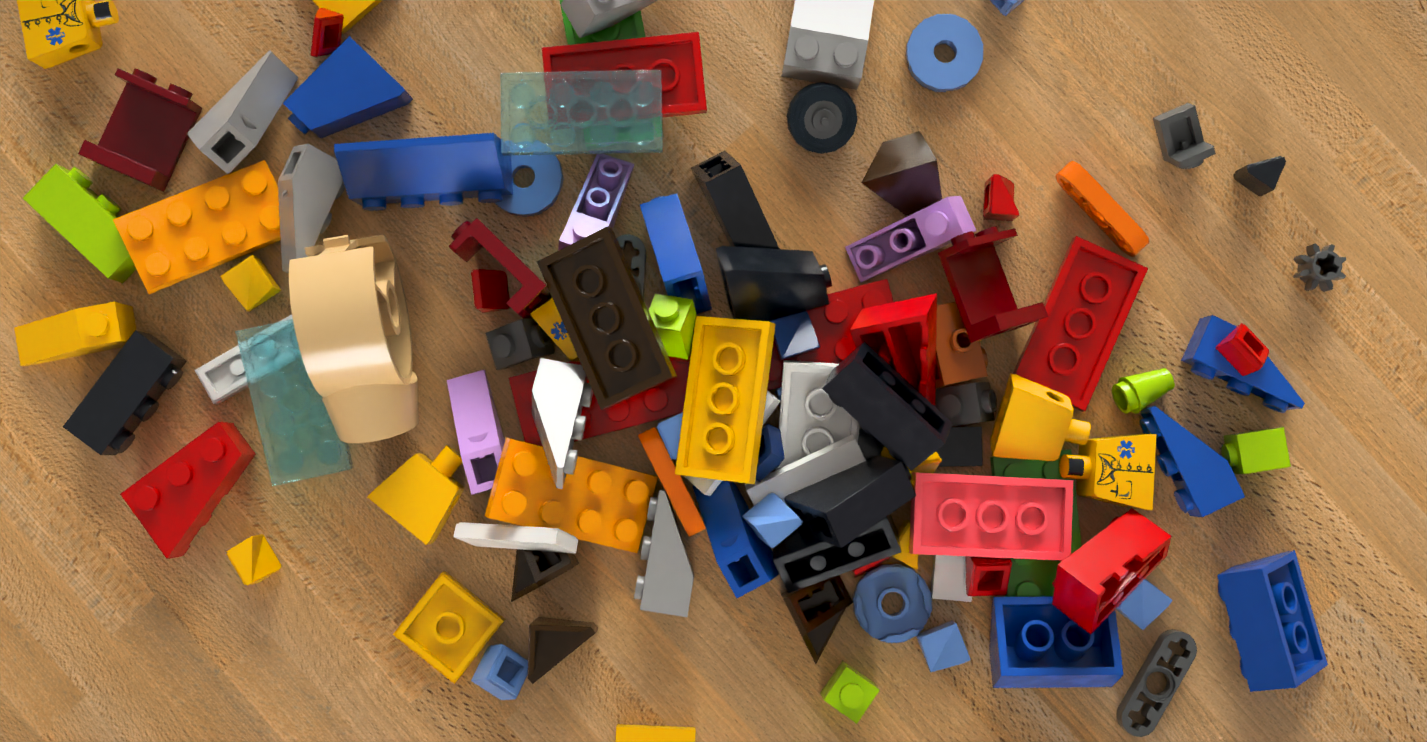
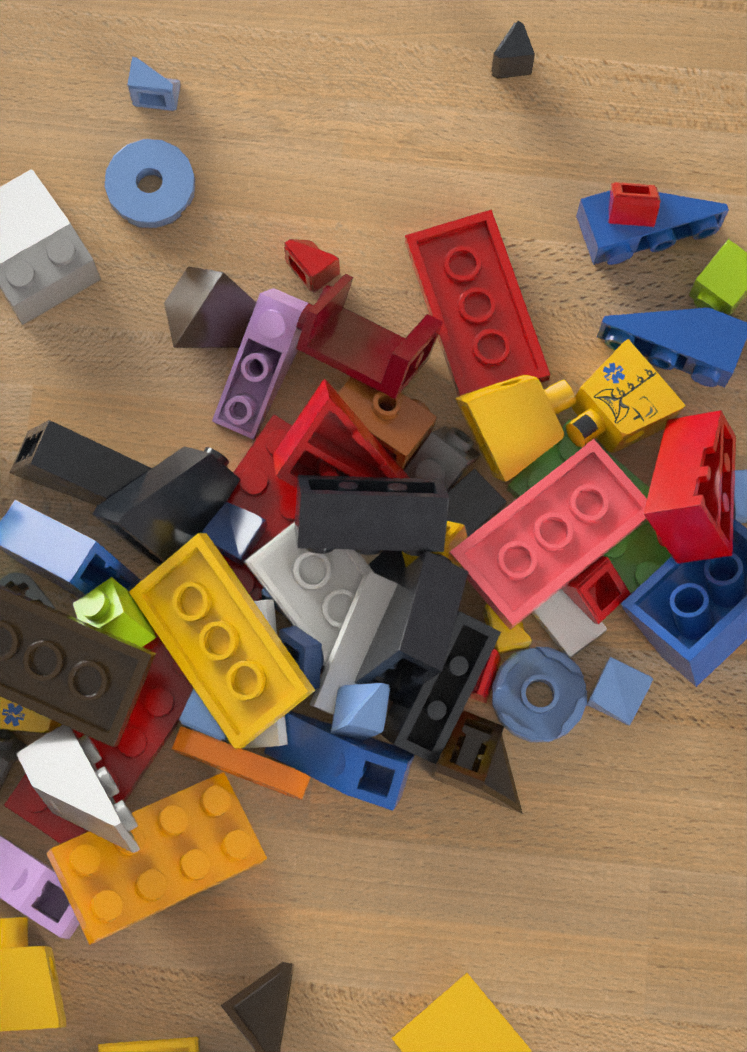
camera: 40 degrees left, 10 degrees down
white tile [453,522,578,553] -> none
dark brown slope [511,549,579,602] -> none
light grey slope [634,490,694,617] -> none
black wheel [787,82,858,154] -> none
lime brick [820,660,880,724] -> none
orange beam [1055,161,1149,257] -> none
lime cone [1112,368,1175,414] -> none
dark grey bracket [1153,103,1216,169] -> none
dark grey gear [1293,243,1346,292] -> none

